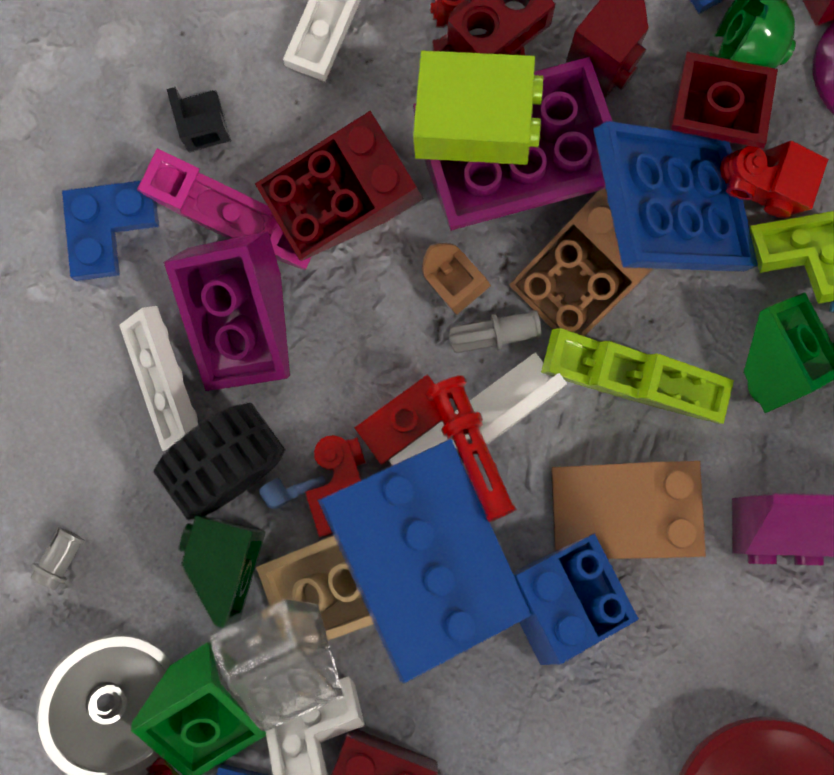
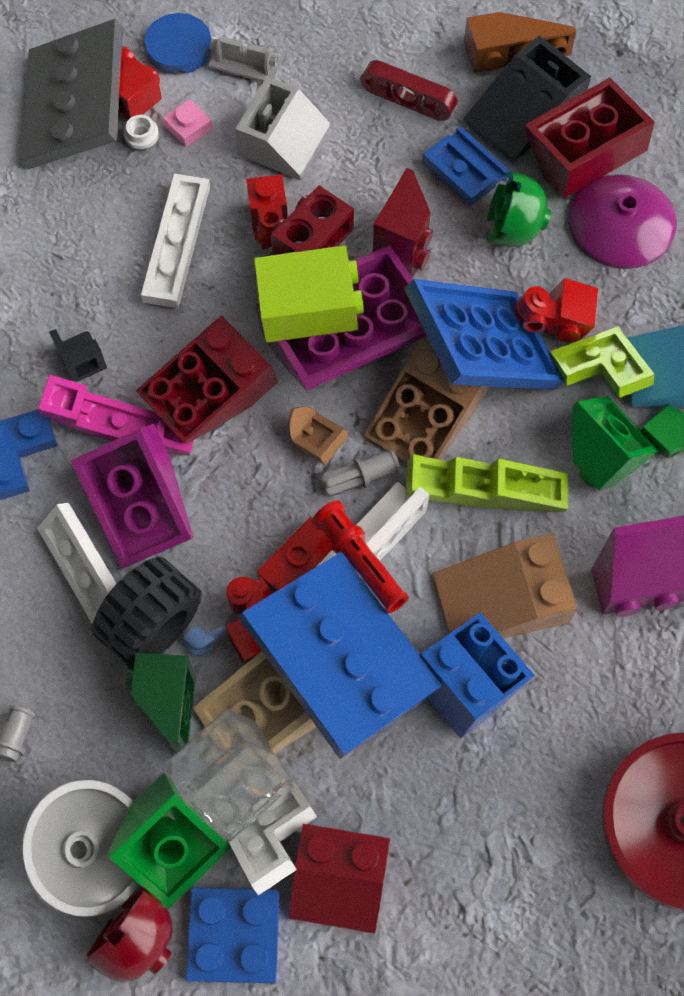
camera: 15 degrees left, 15 degrees down
dark red slope [669,52,778,149] -> none

